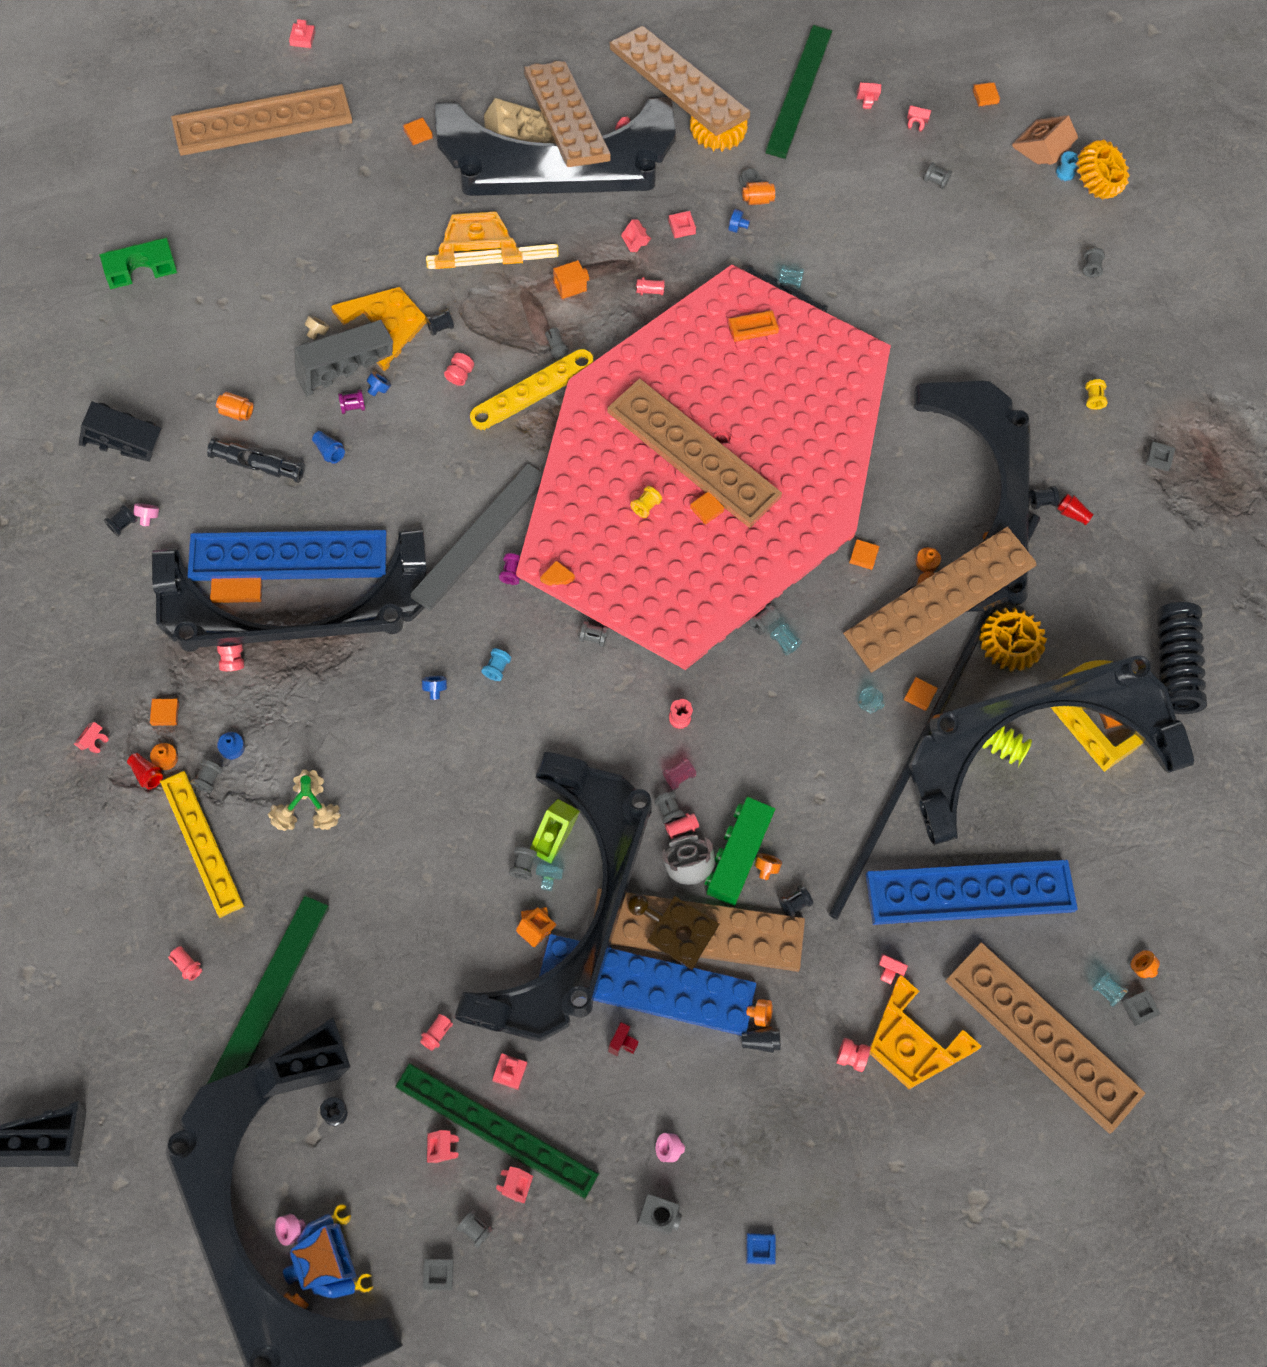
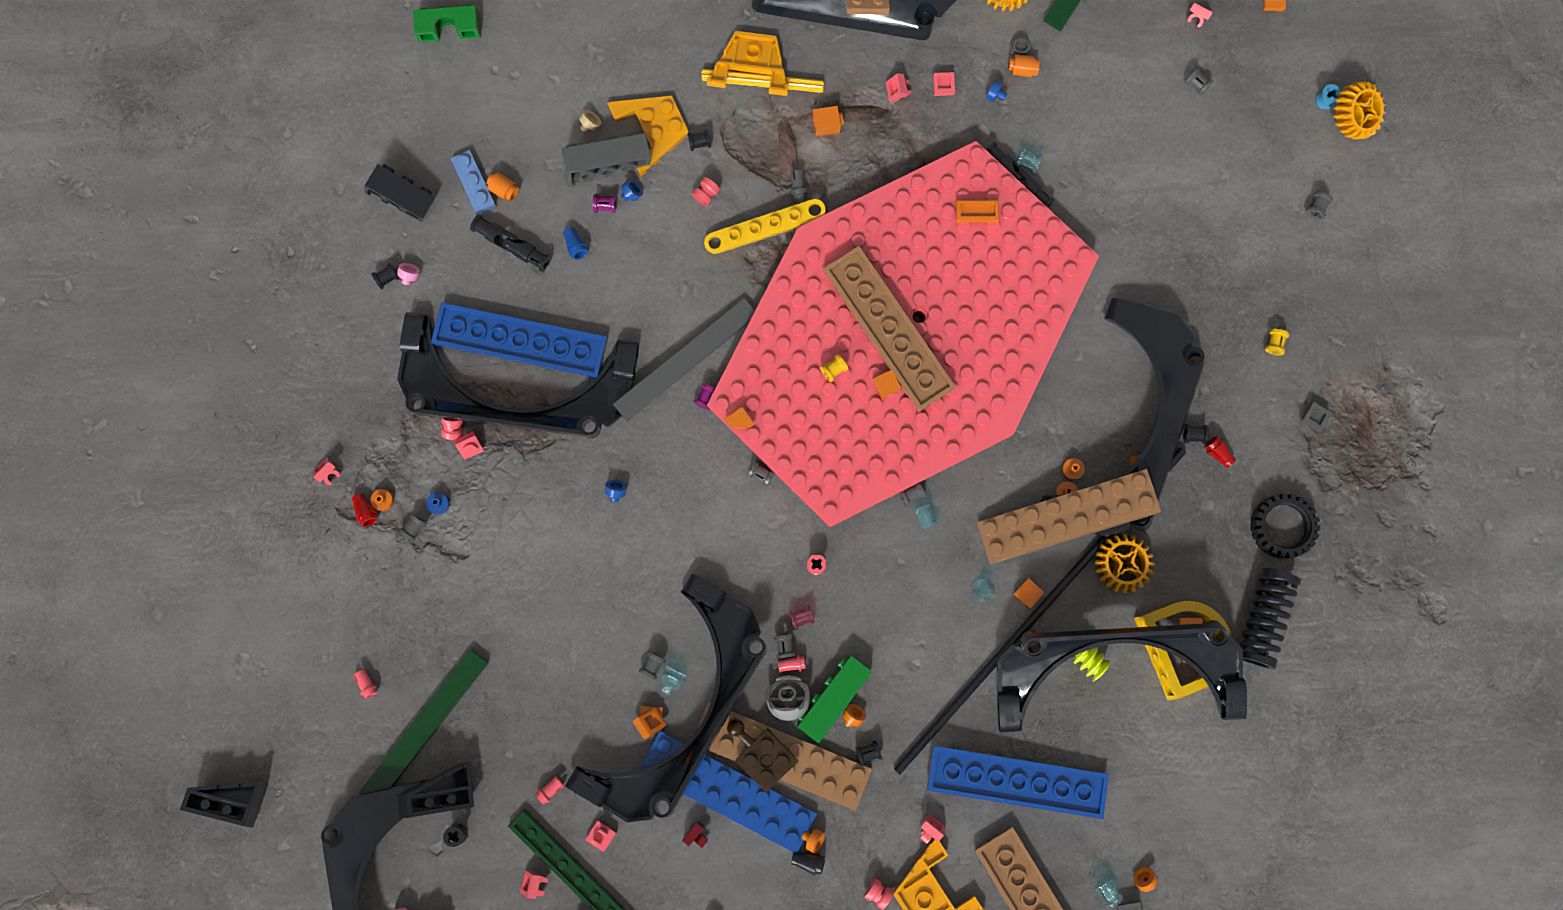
camera: 20 degrees right, 15 degrees up
orange tile [150,699,179,726] -> none
yellow tile [160,771,244,918] -> none
orange tile [210,578,262,603] -> none
tan plant [268,769,341,831] -> none
dark azure bush [481,648,511,681] -> none
lime slope [530,799,580,864] -> none
coral pin [636,277,664,295] -> none
orange tile [849,539,880,570] -> none
nougat slope [1012,115,1078,165] -> none
none -> medium blue plate [451,150,496,215]
none -> coral plate [454,431,484,460]
none -> black tyre [1250,494,1320,559]

